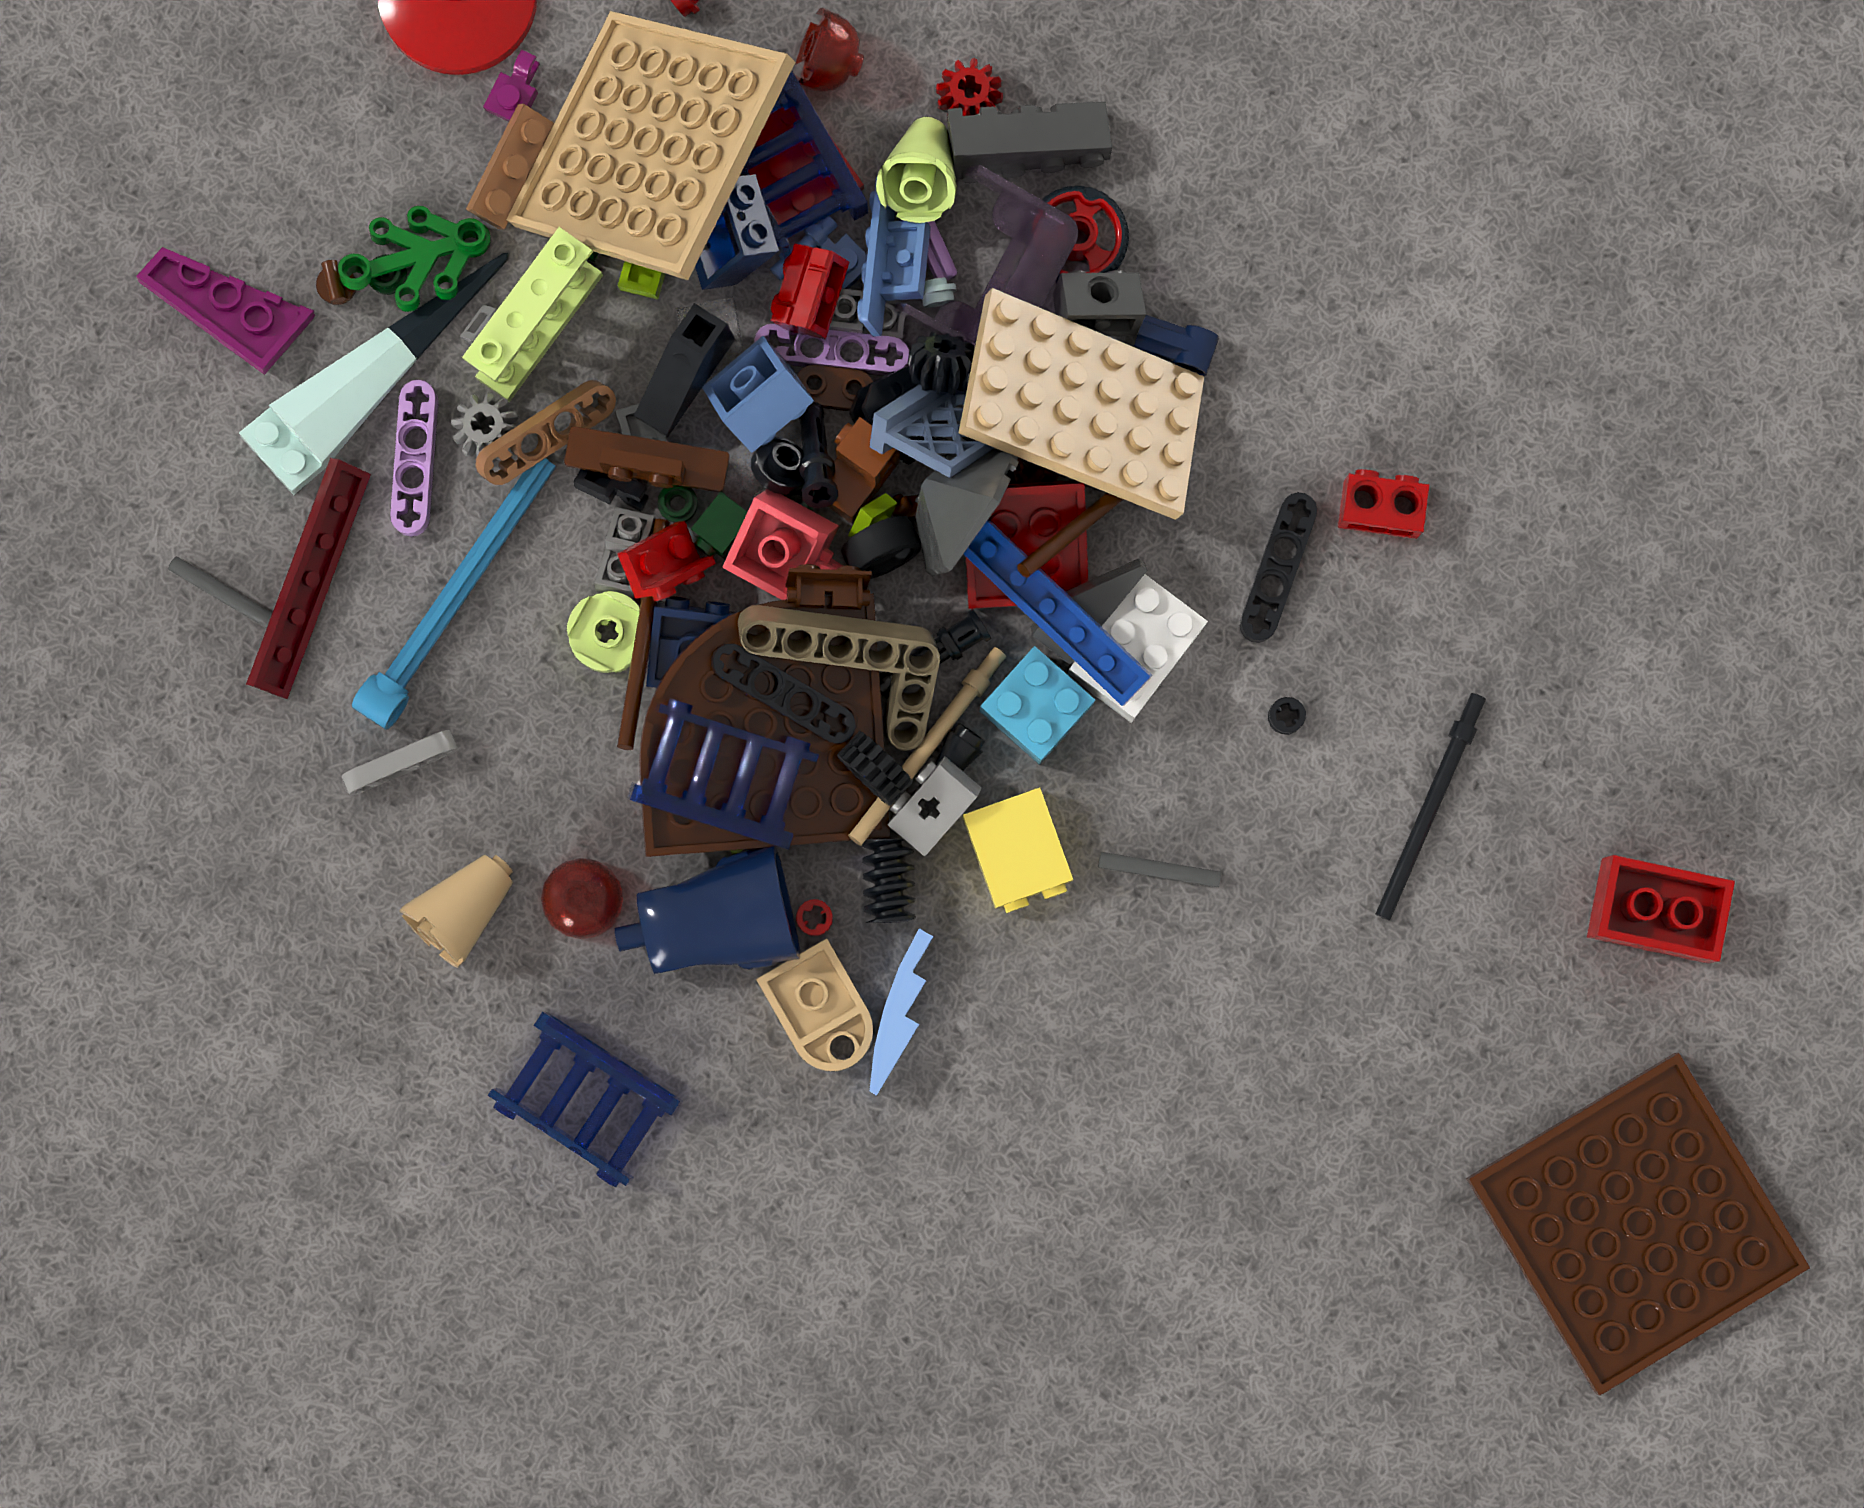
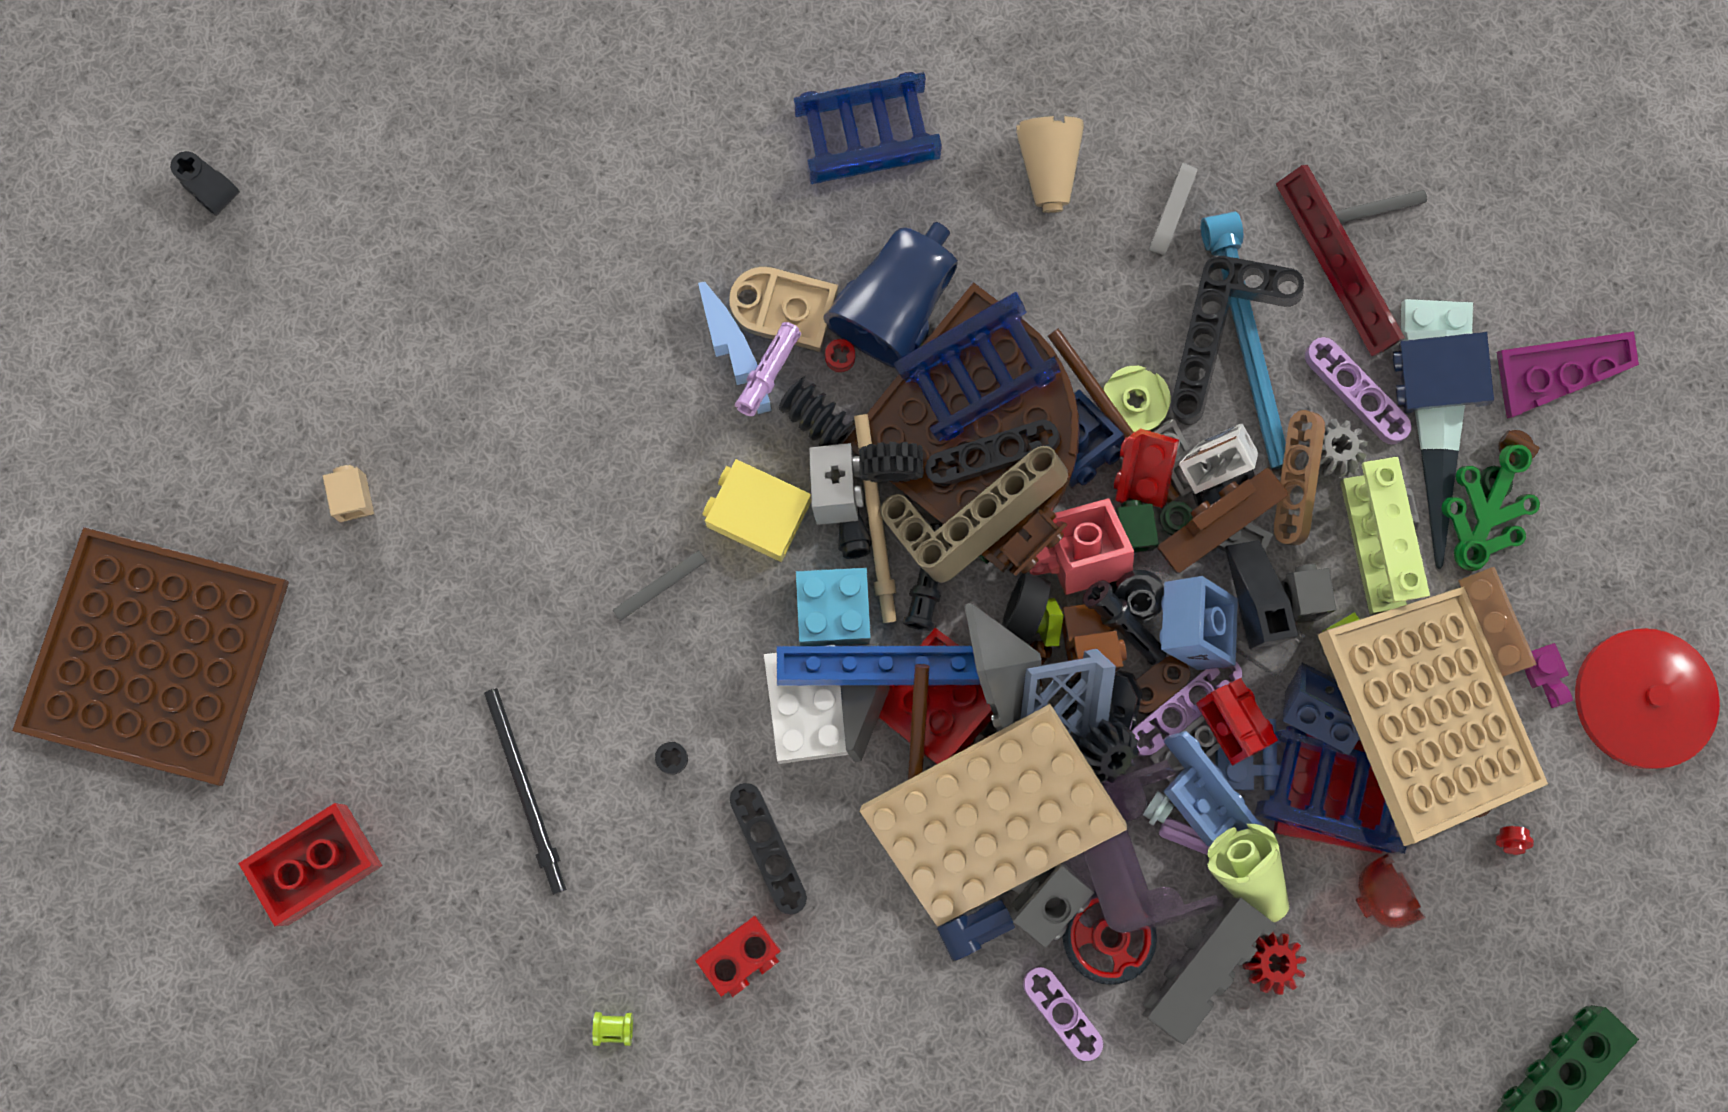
camera: 130 degrees right, 5 degrees down
clear red cylinder [541,858,623,939] -> none
none -> tan brick [323,465,374,522]
none -> lime bush [592,1012,633,1046]
none -> lavender pin [735,322,801,416]
none -> lavender beam [1023,967,1103,1061]
none -> black beam [1171,256,1304,425]
none -> white torso [1179,424,1258,494]
none -> dark grey brick [1281,564,1336,624]
none -> dark blue panel [1393,332,1494,413]

